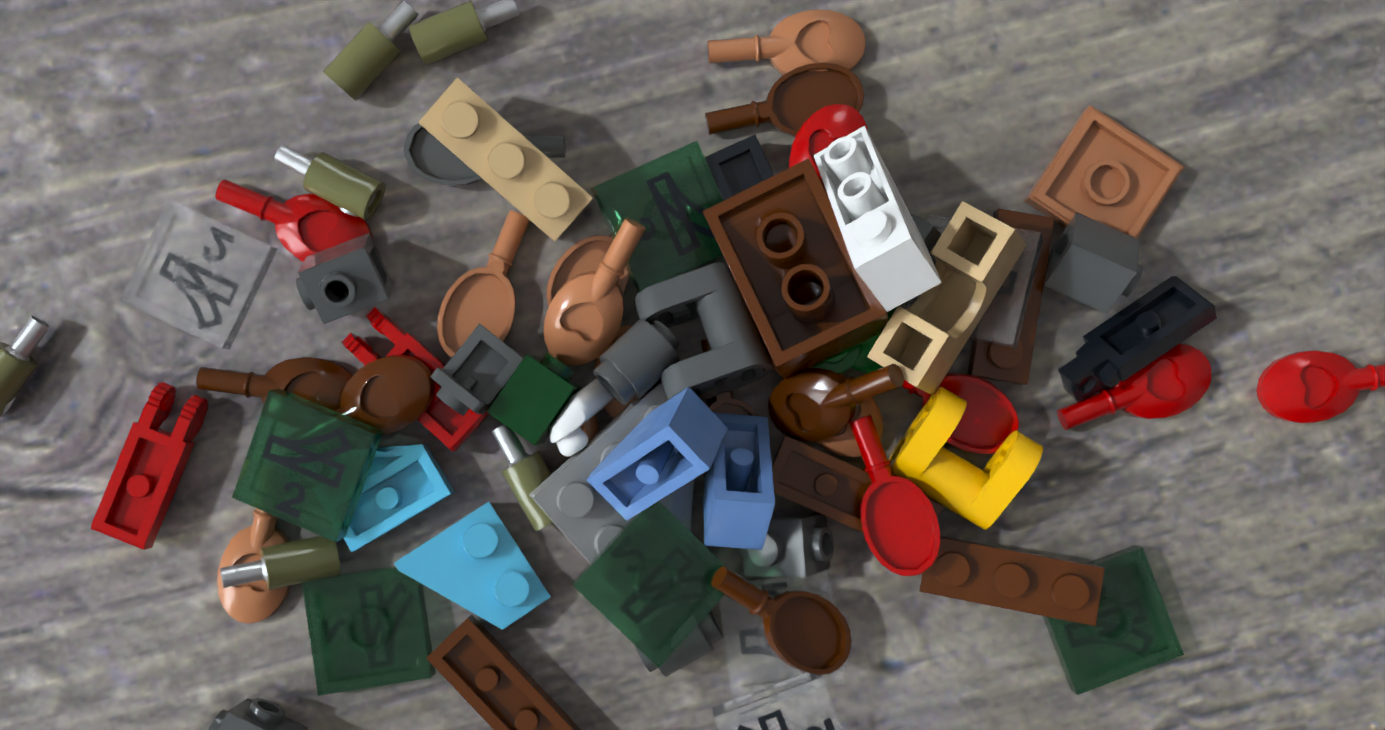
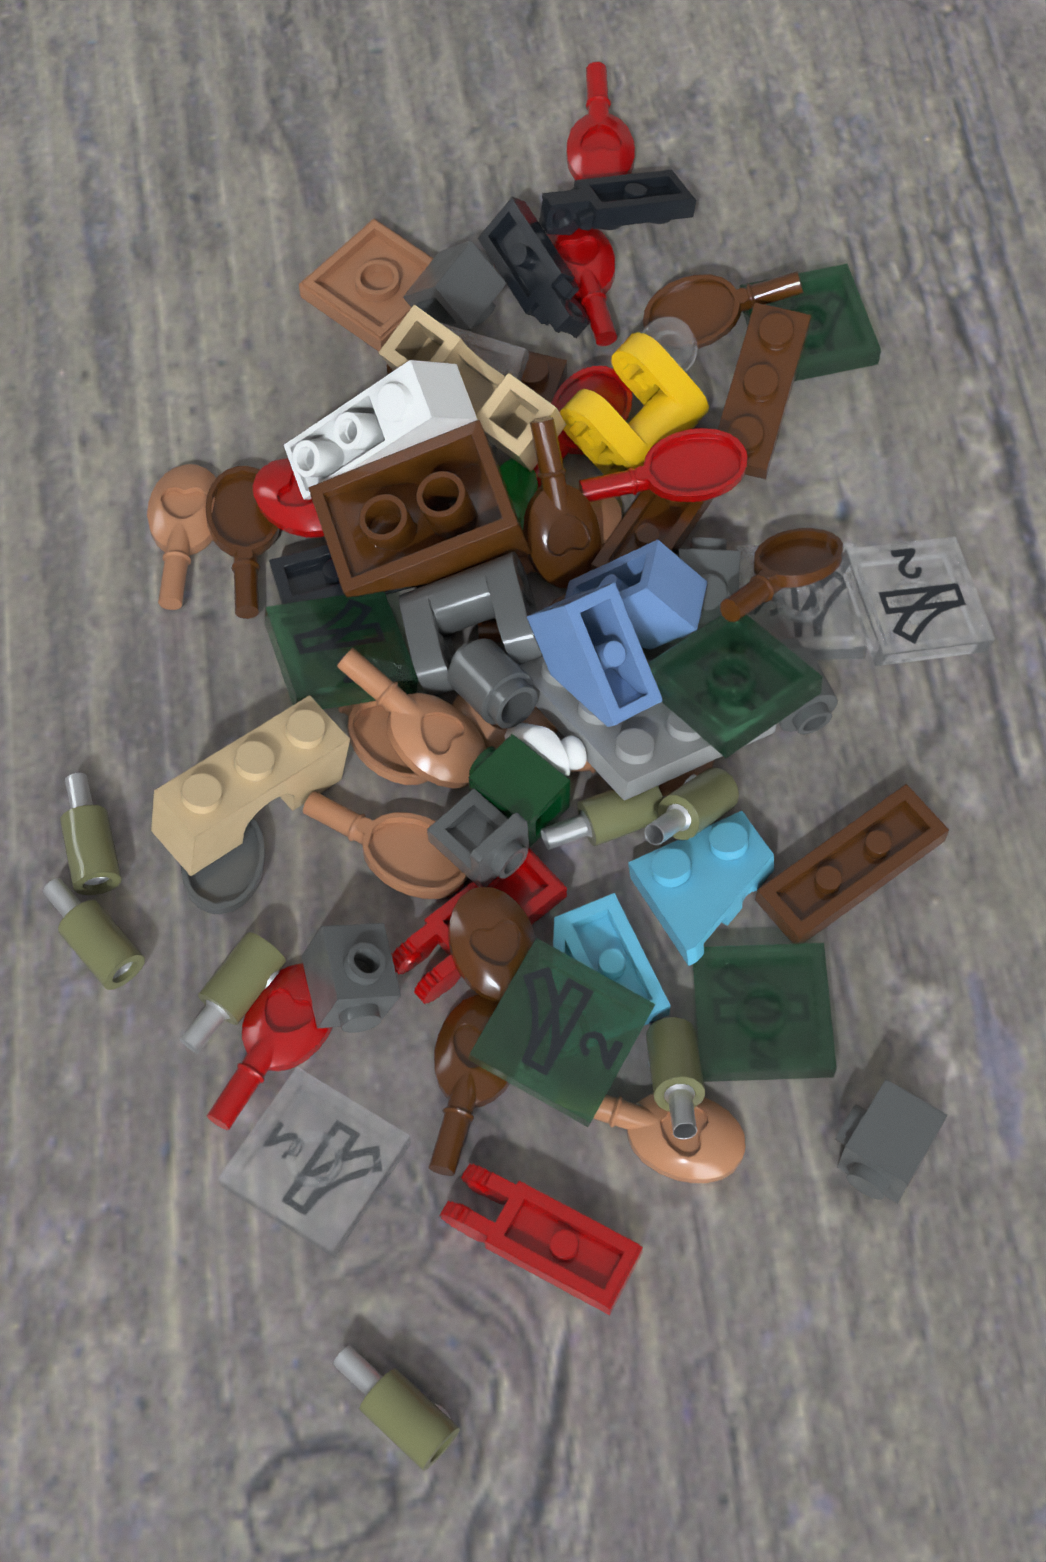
camera: 80 degrees left, 25 degrees down
none -> black hinge [539,170,697,235]
none -> clear tile [641,317,698,372]
none -> reddish brown piece [643,271,804,351]
none -> olive piece [644,768,739,845]

